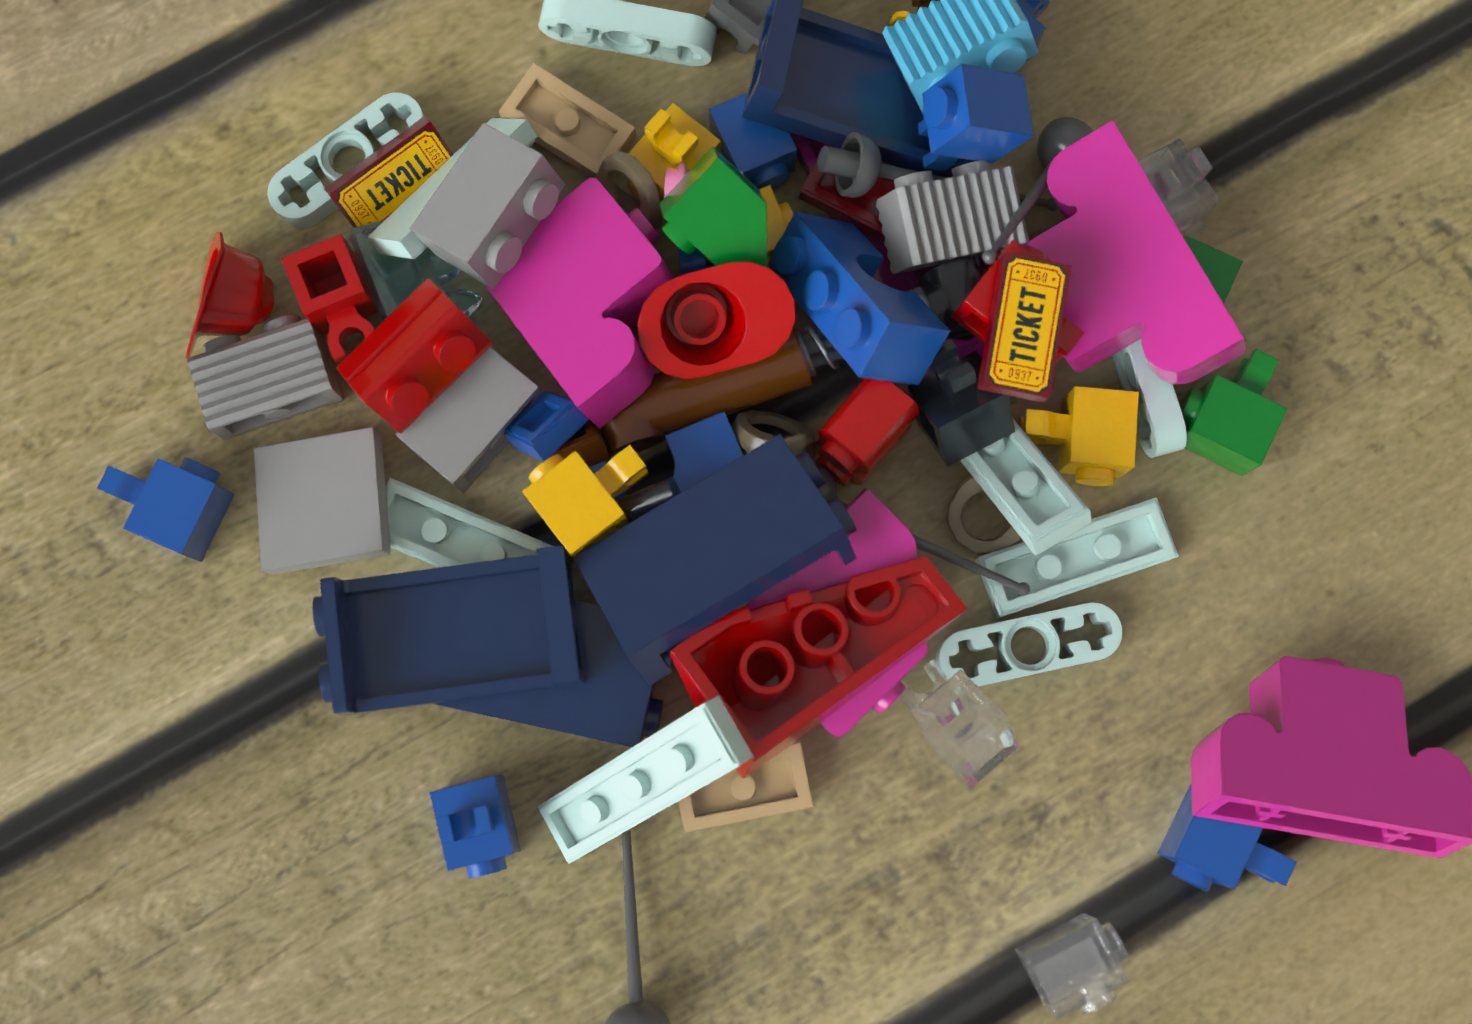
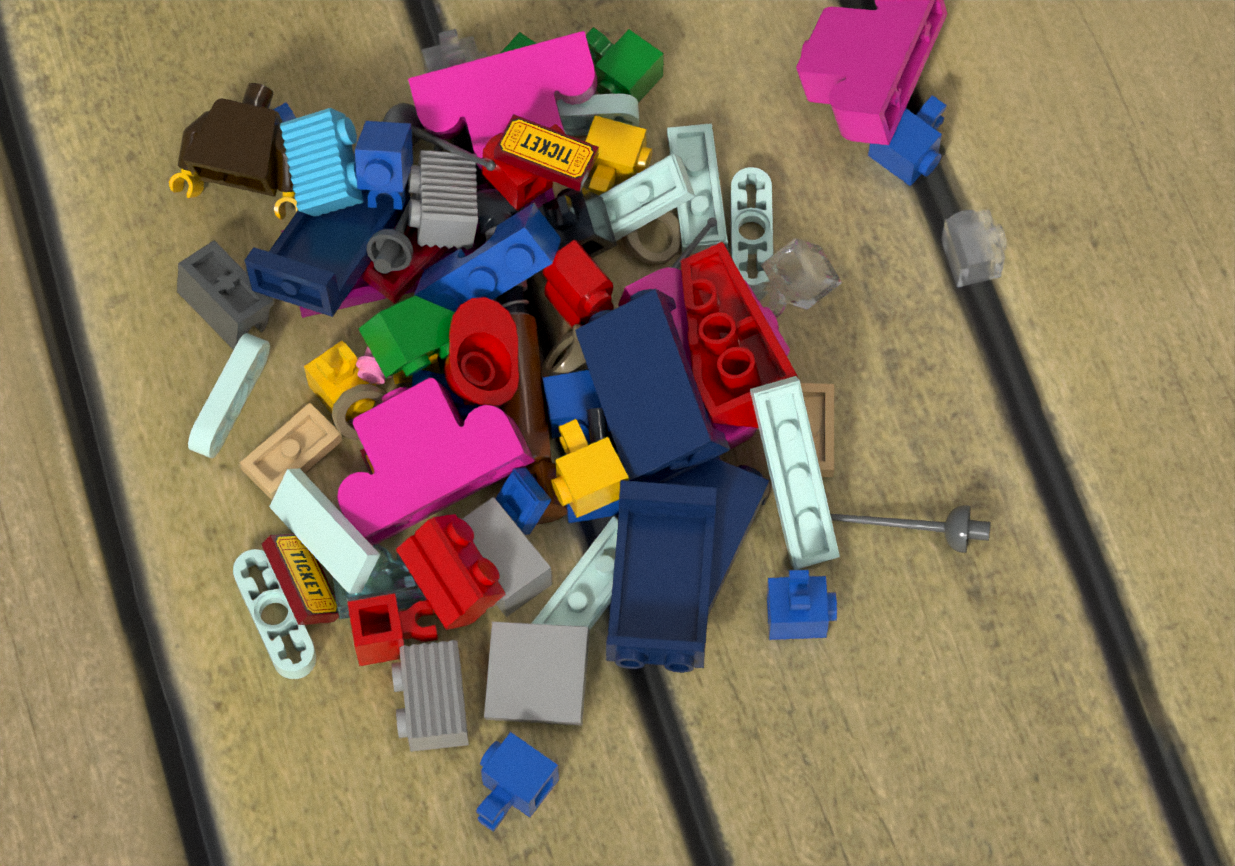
camera: 75 degrees left, 15 degrees down
red piece [185,232,274,359] -> none
light grey brick [409,122,566,289] -> none
blue brick [709,93,797,190] -> none

